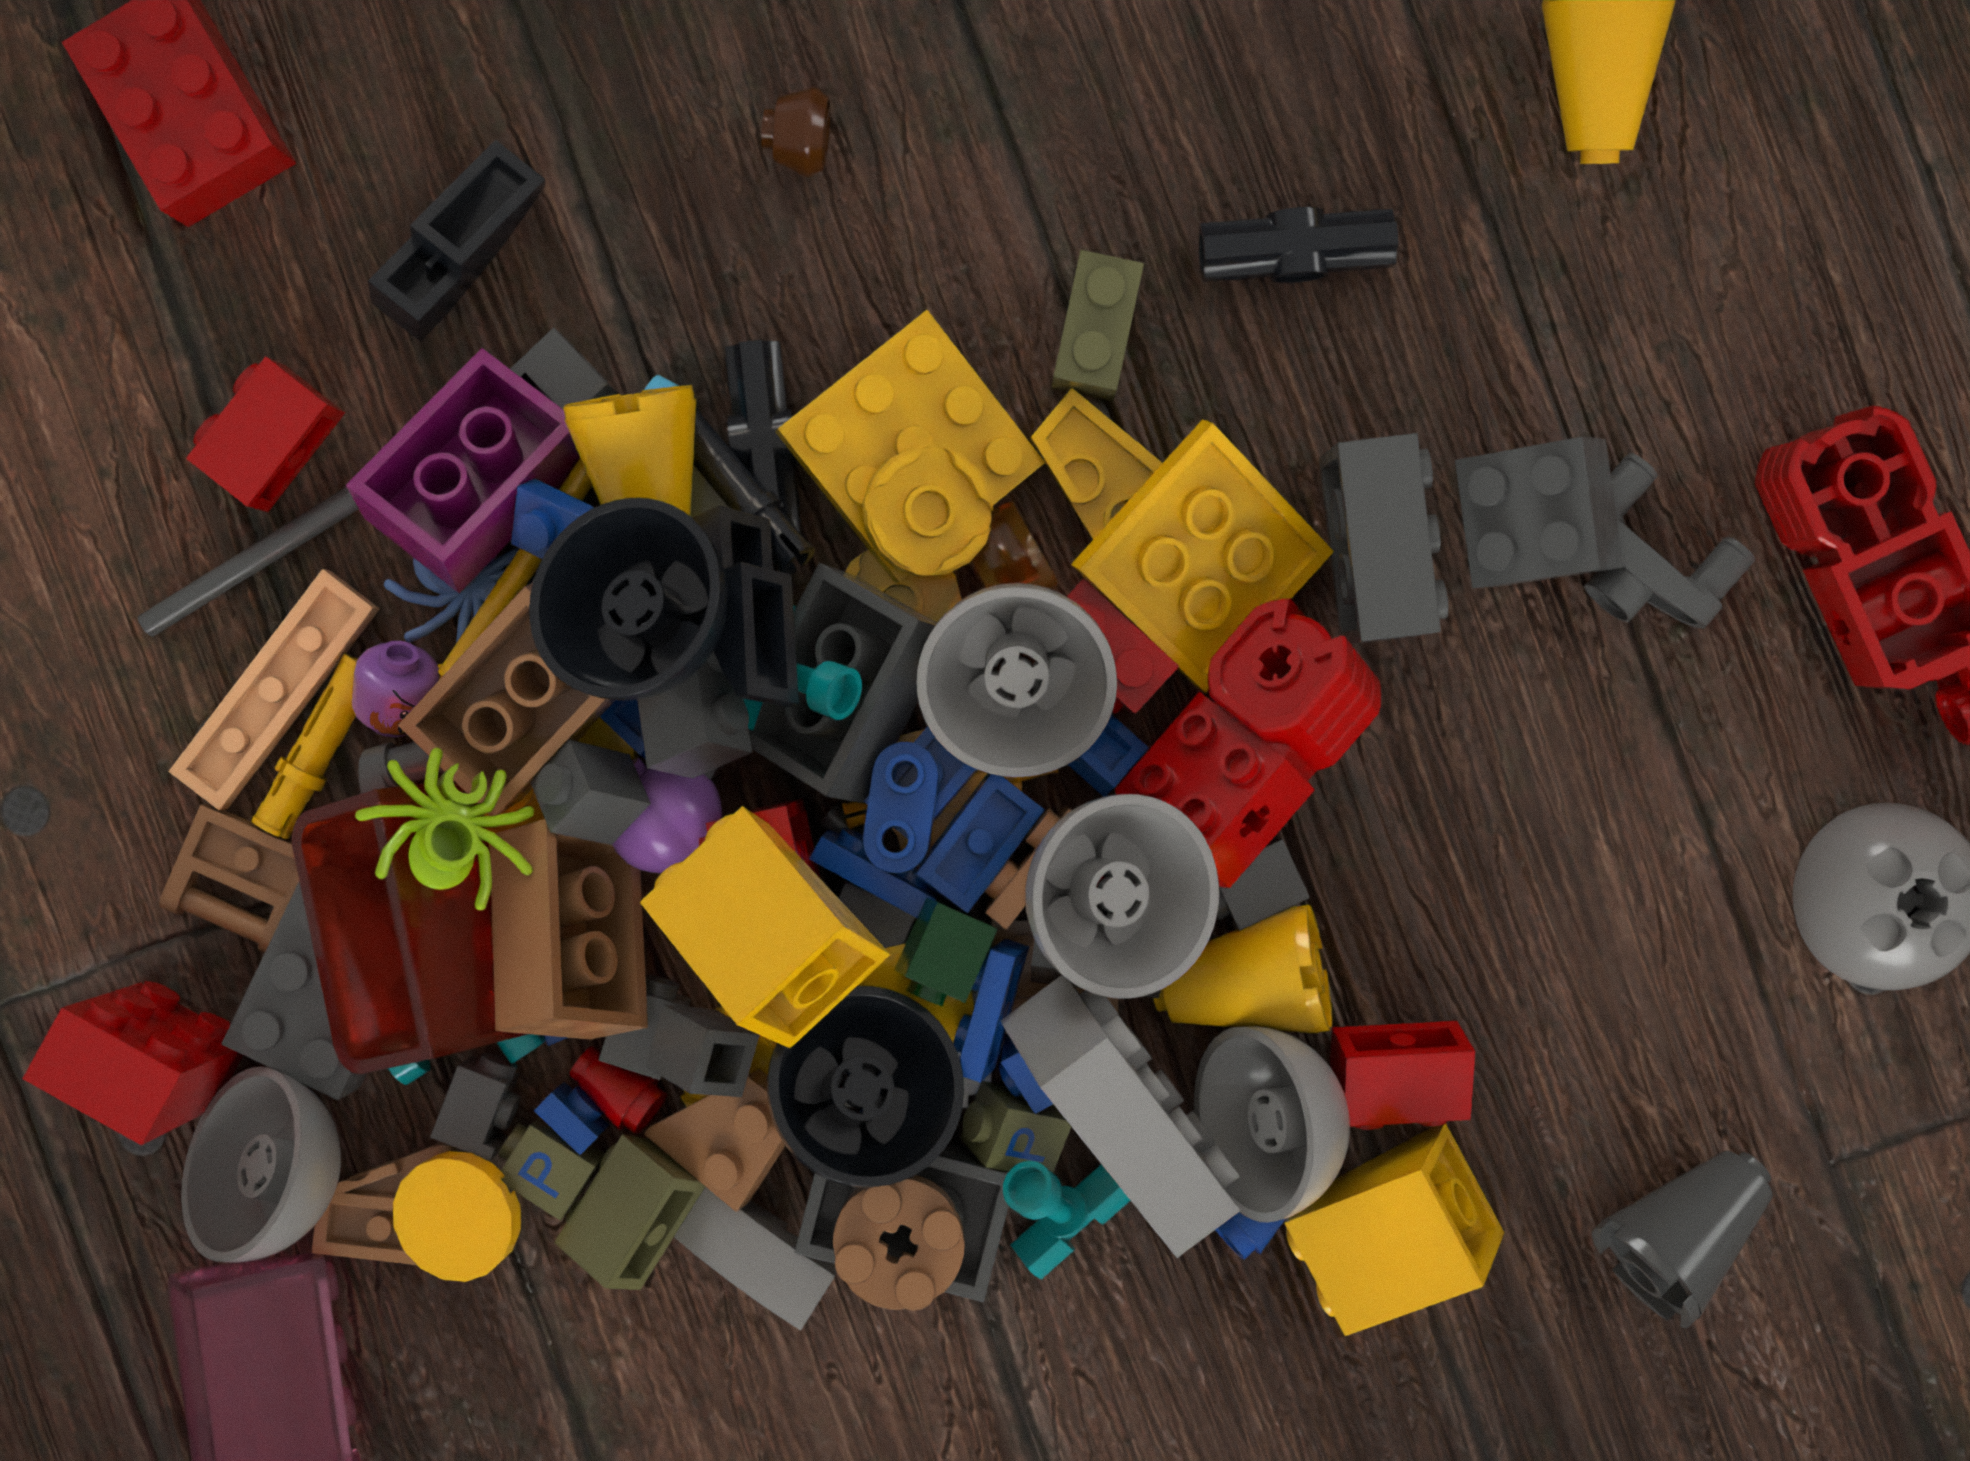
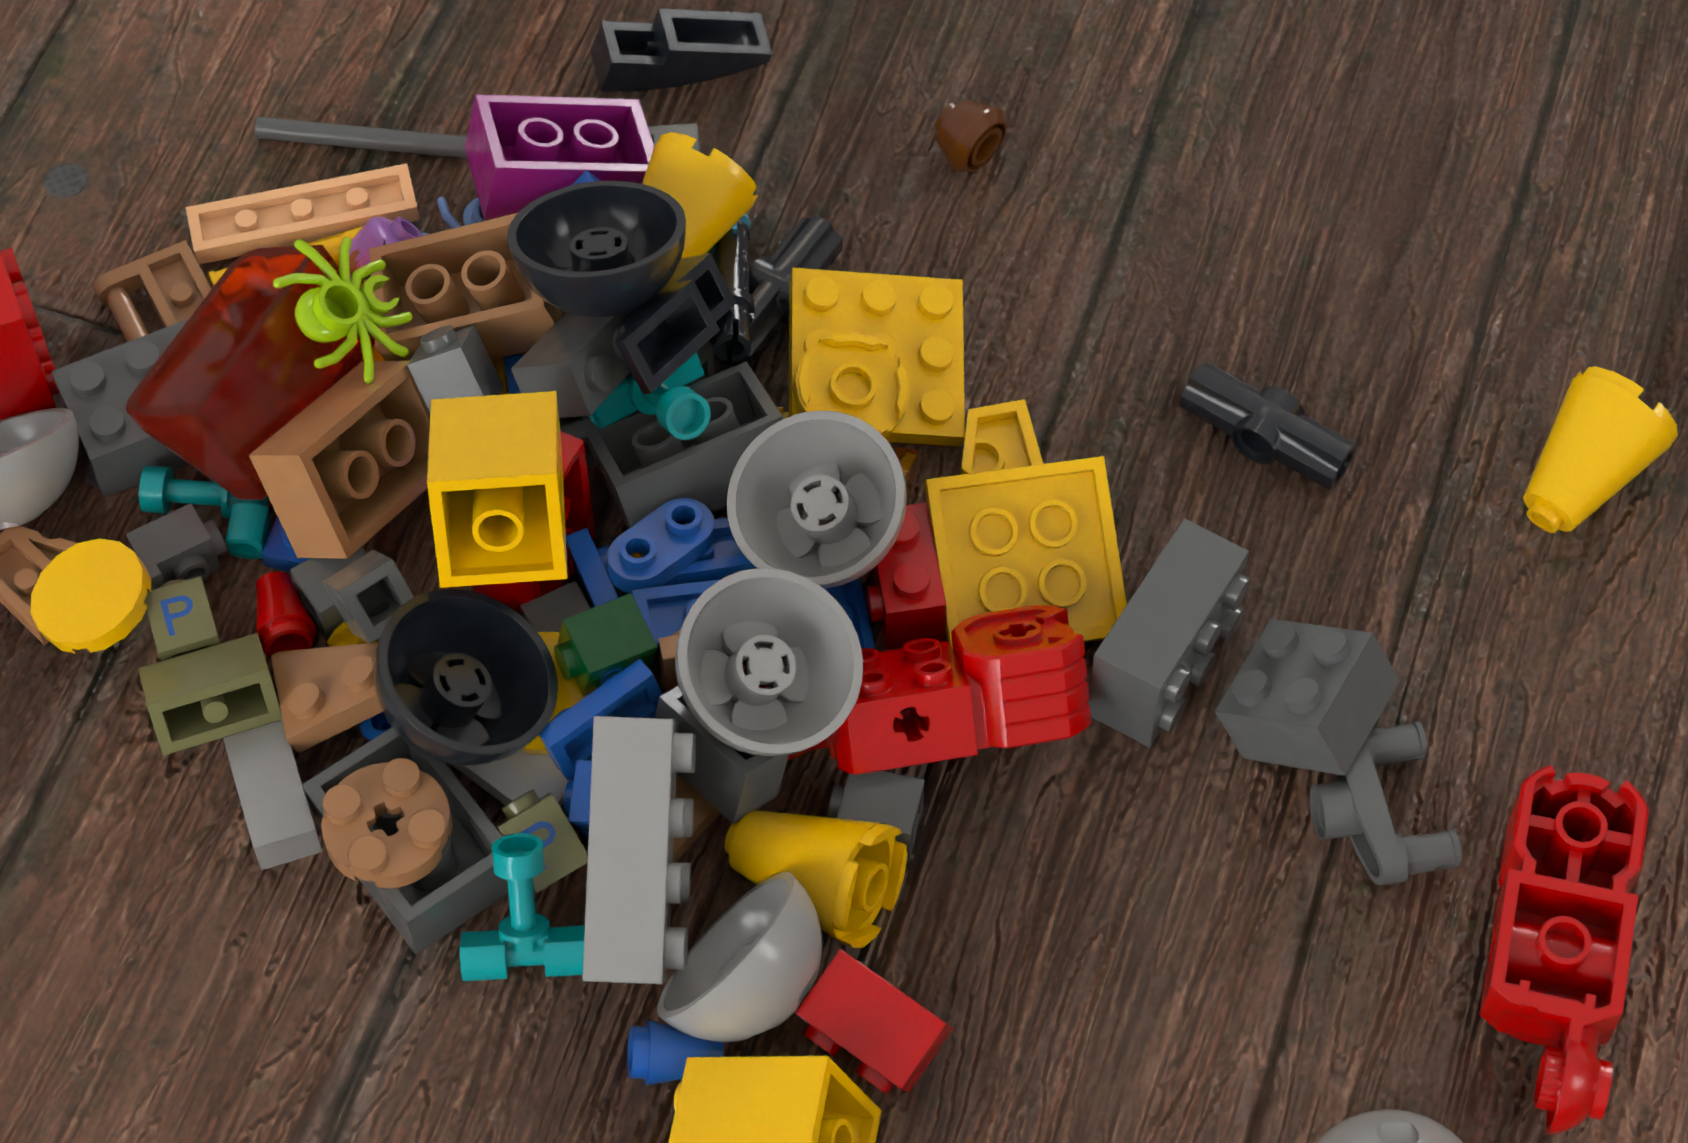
camera: 40 degrees right, 30 degrees down
red brick [186,356,345,512] -> none
blue plate [534,1081,609,1155] -> none
olive brick [1051,249,1144,402] -> none

